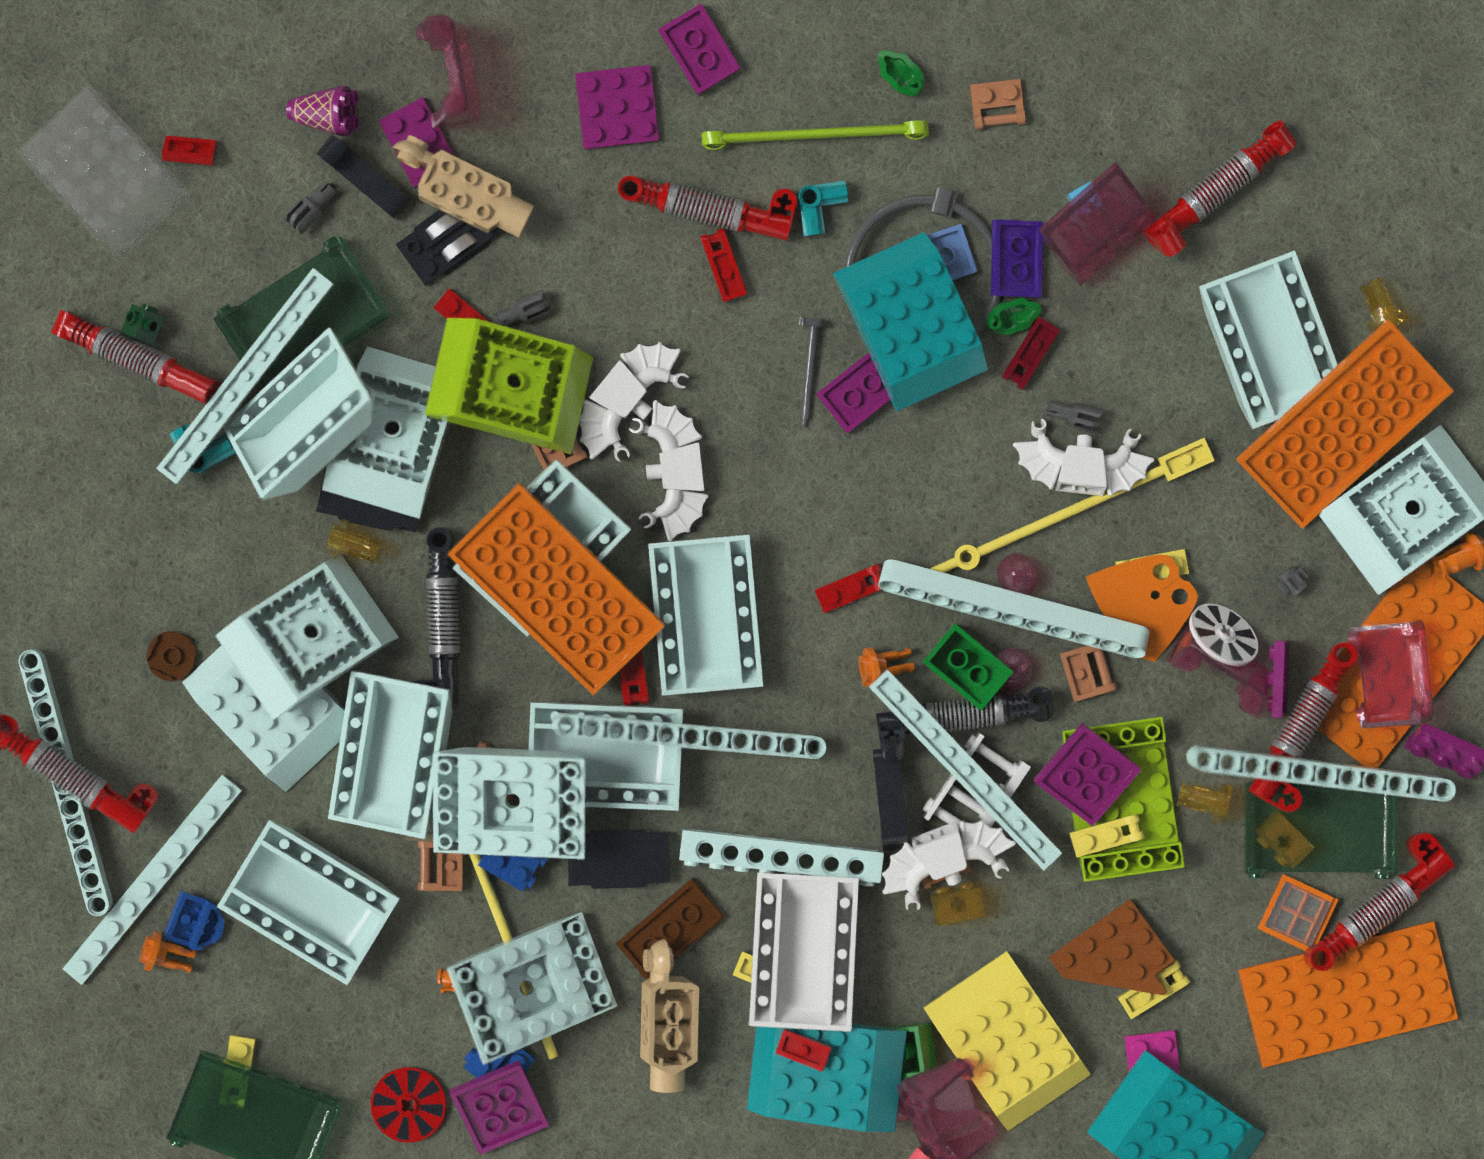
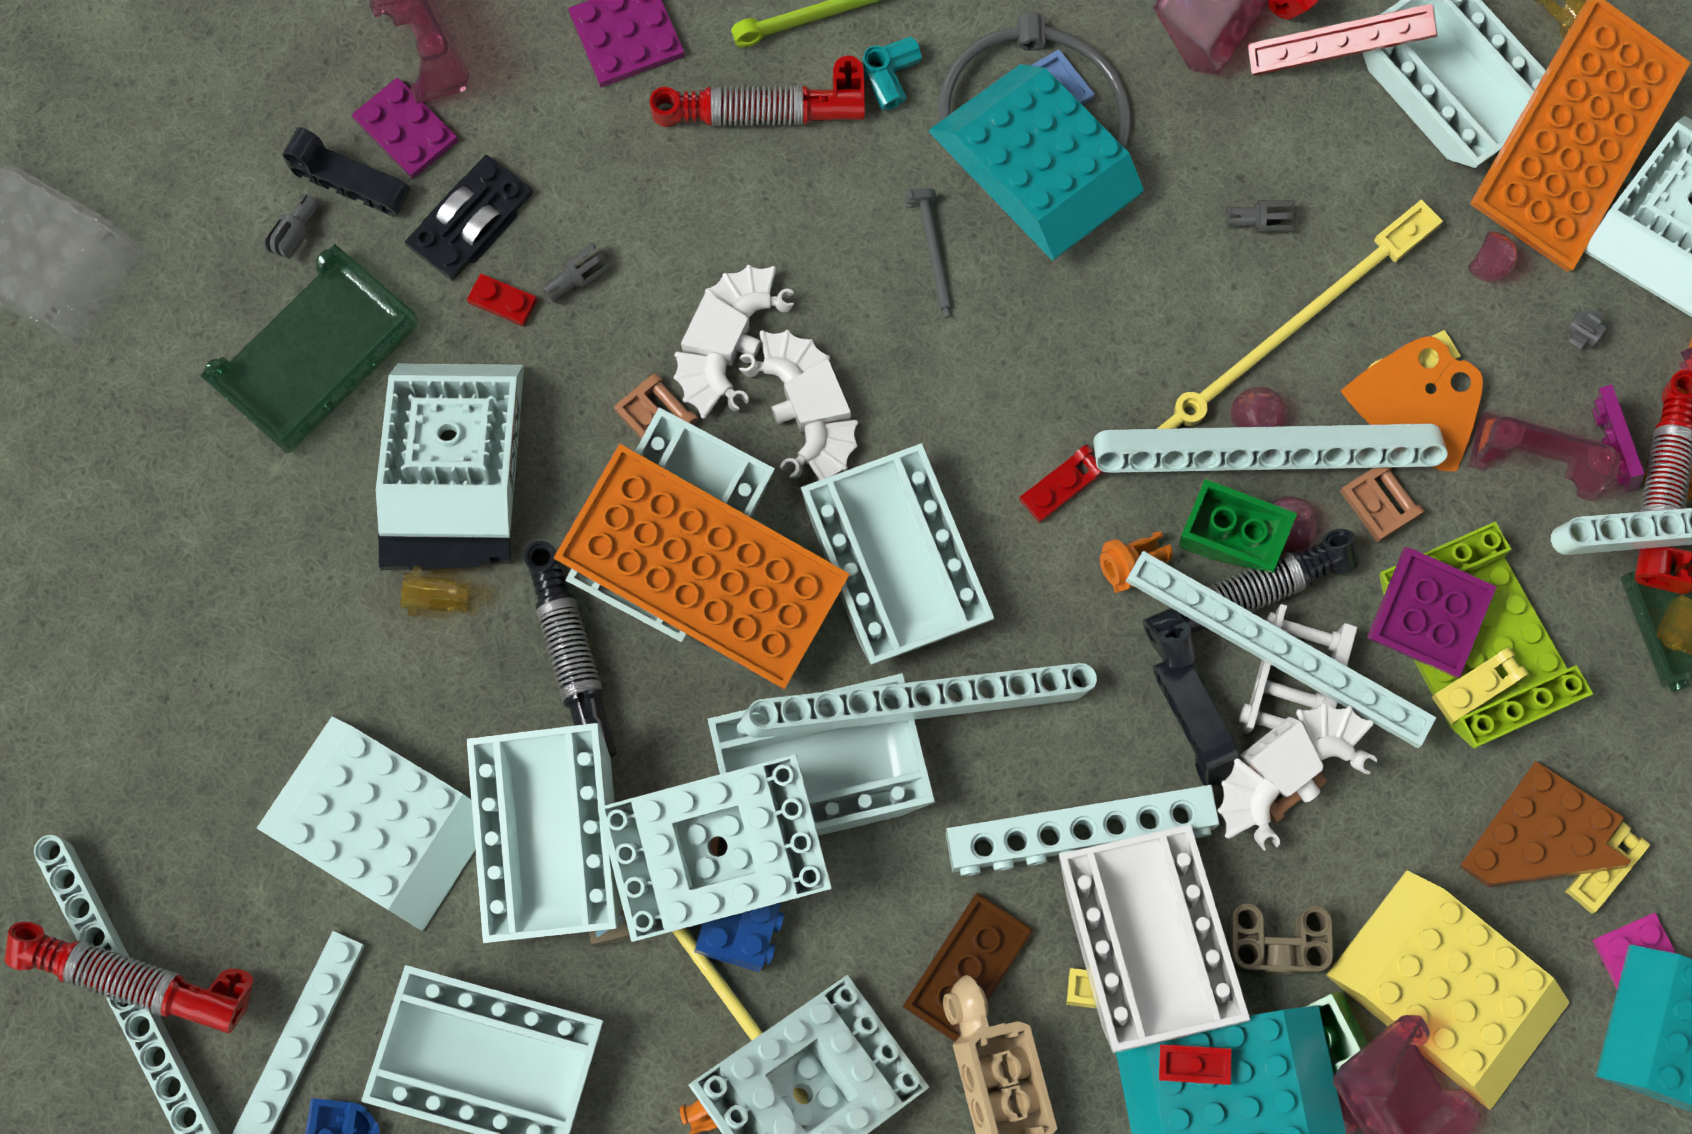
camera: 20 degrees left, 15 degrees down
red piece [50,309,223,404] -> none
dark green brick [121,303,165,346] -> none
reddish brown tile [146,631,197,681] -> none
light aqua plate [156,268,334,484] -> none
red plate [162,136,217,165] -> none
teal piece [169,423,236,473] -> none
light aqua slope [216,555,399,720] -> none
light aqua slope [223,328,373,500] -> none
magenta cone [286,86,359,137] -> none
tan brick [391,135,534,238] -> none
nougat plate [417,841,463,891] -> none
lime slope [424,318,593,454] -> none
black piece [568,829,670,889] -> none
red plate [619,649,649,706] -> none
red plate [700,228,747,303] -> none
magenta plate [816,352,890,433] -> none
clear yellow brick [930,881,987,926] -> none
green arm [987,297,1042,335] -> none
dark purple plate [991,219,1043,298] -> none
dark red plate [1001,317,1060,390] -> none
white torso [1013,419,1154,496] -> none
clear yellow piece [1176,782,1233,824] -> none
white piece [1189,603,1258,666] -> none
none -> dark tan beam [1227,904,1333,975]
none -> plate [1248,4,1438,75]
none -> clear pink hair [1467,231,1518,282]

